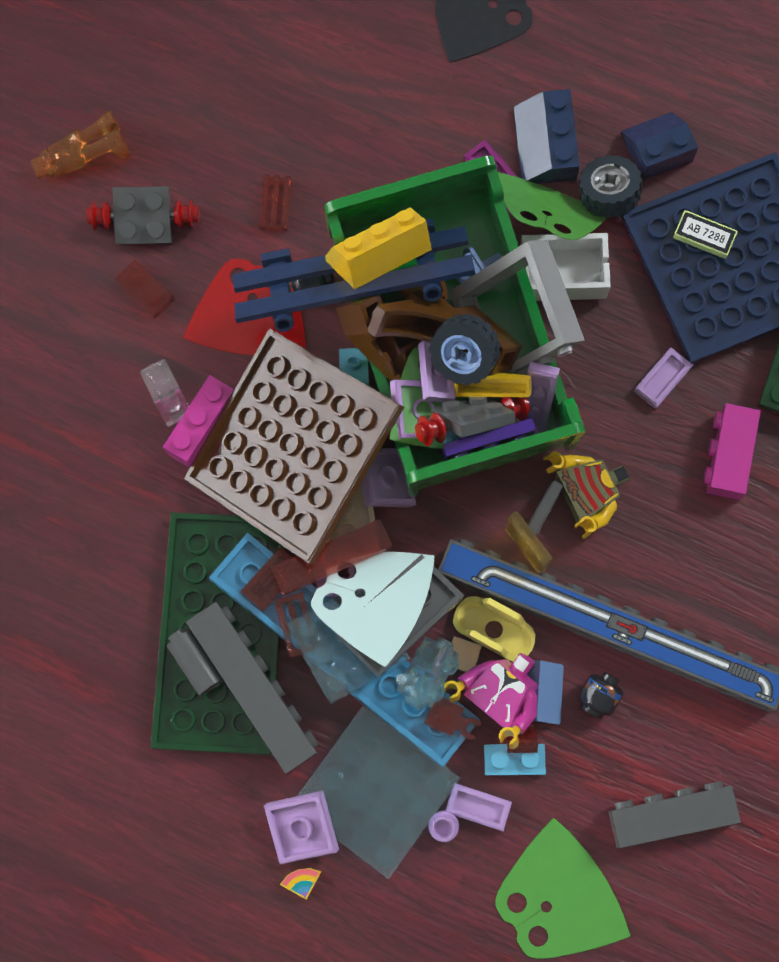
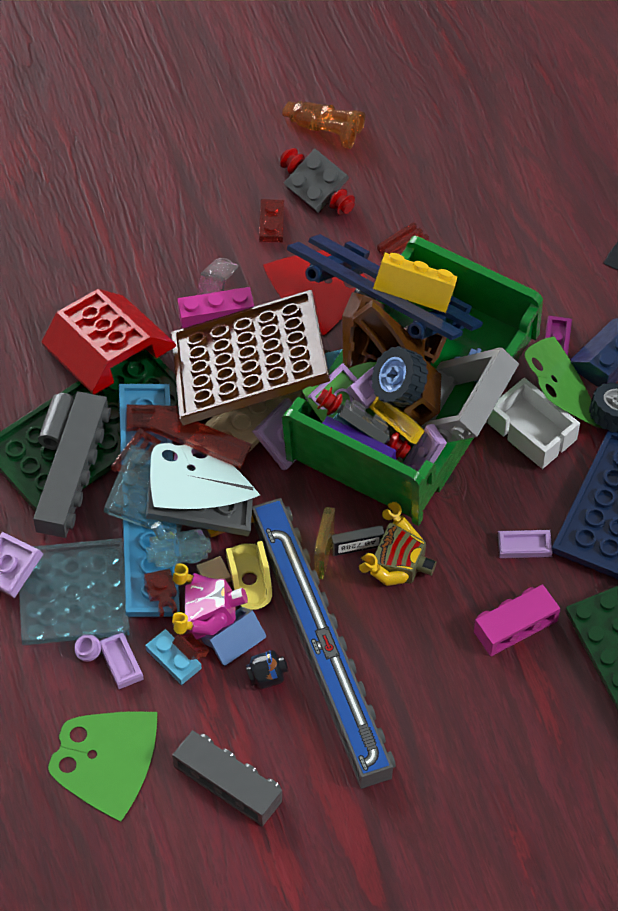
camera: 40 degrees right, 20 degrees down
none -> red slope [42,289,176,395]

